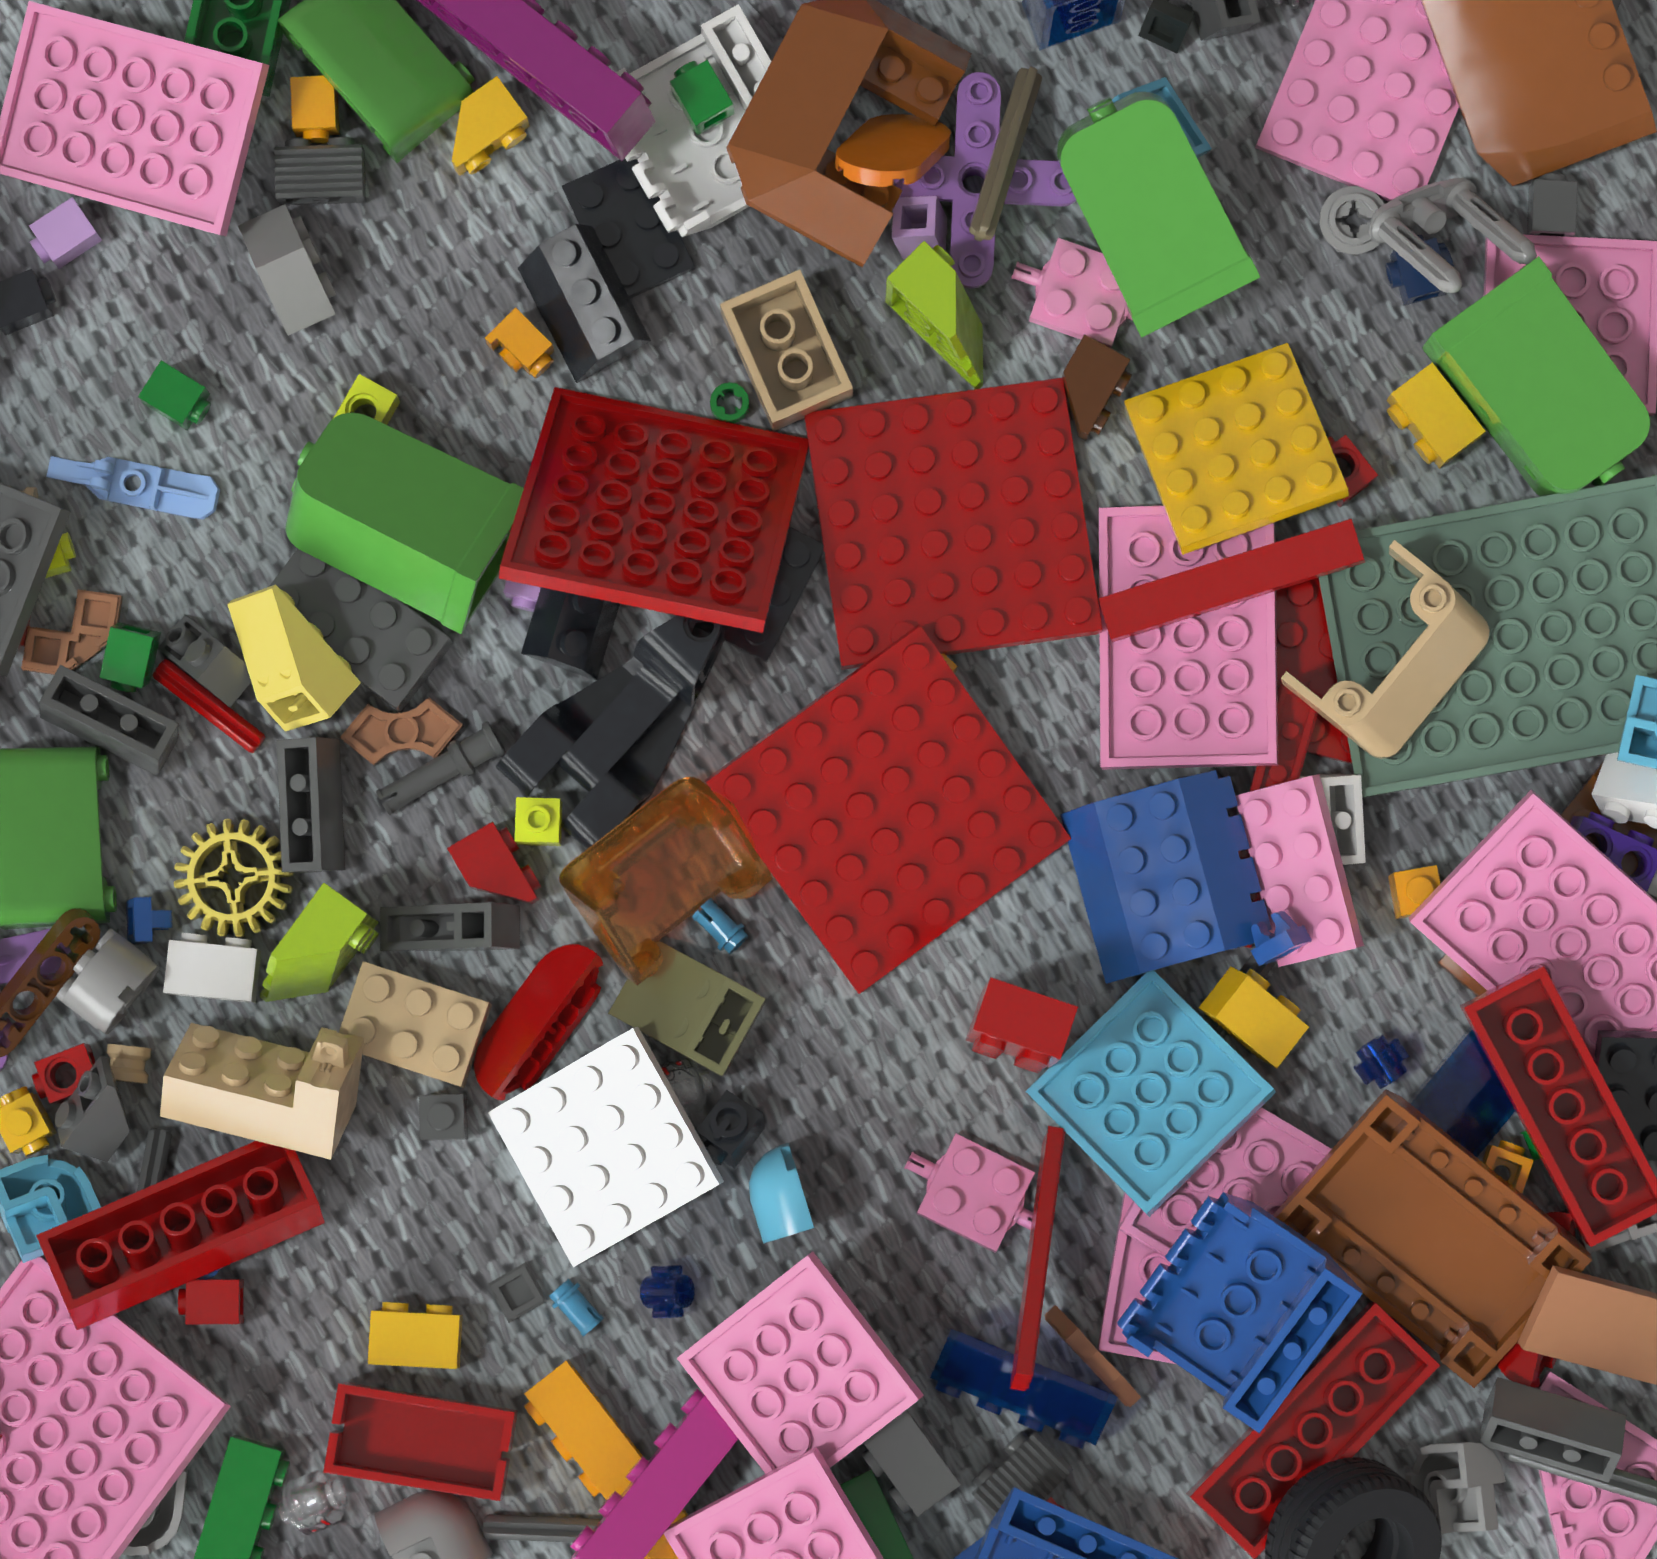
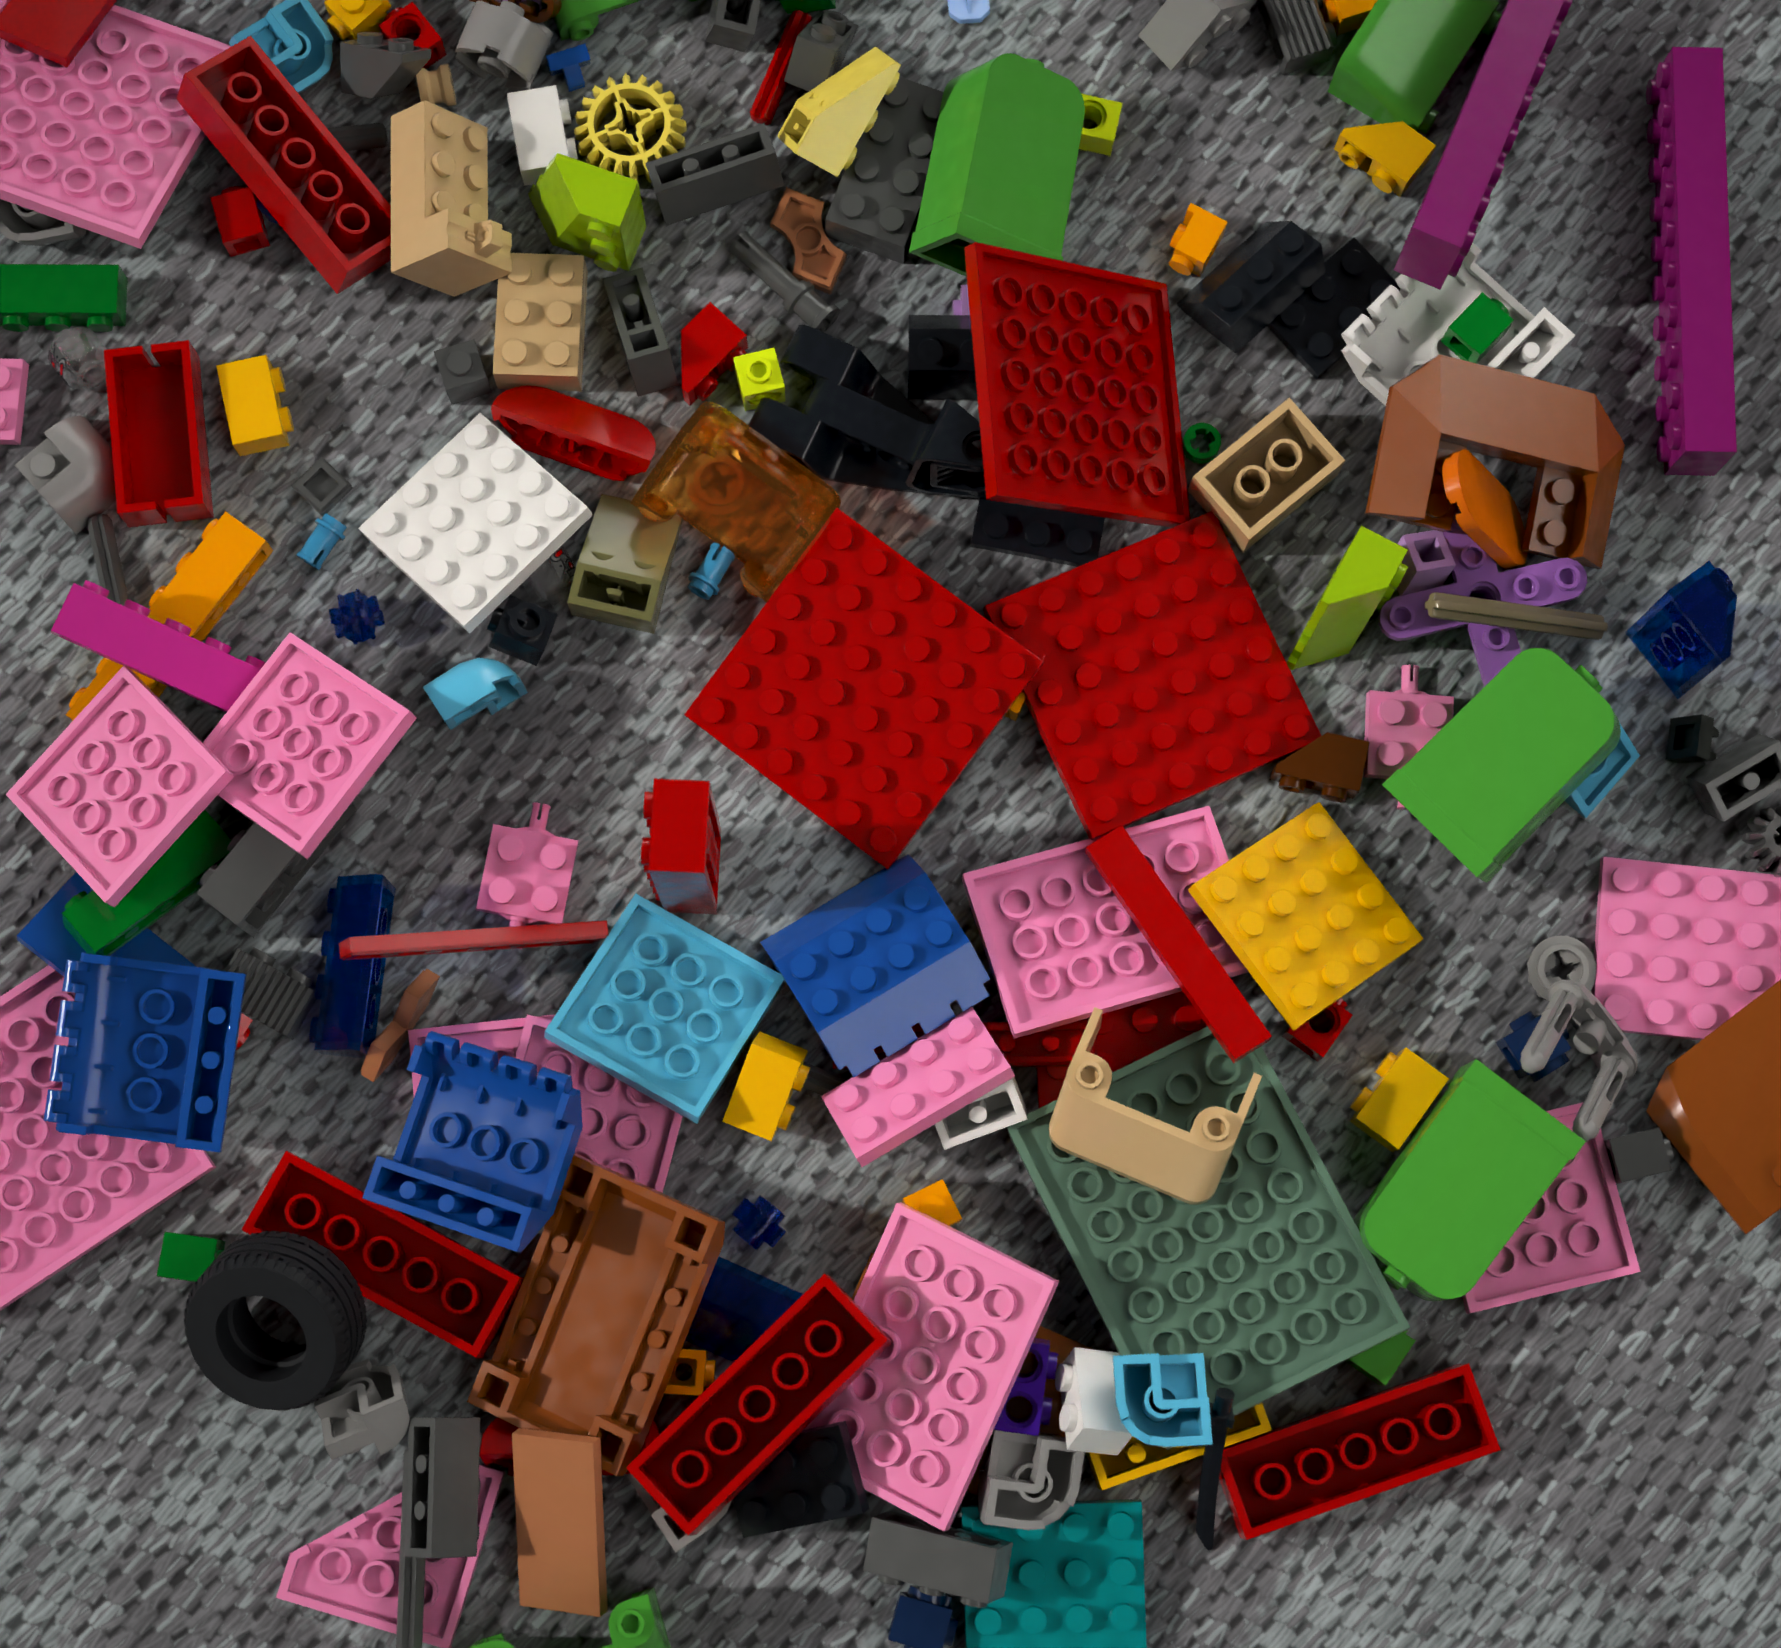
camera: 70 degrees right, 5 degrees down
blue tile [1251,911,1312,966] -> none

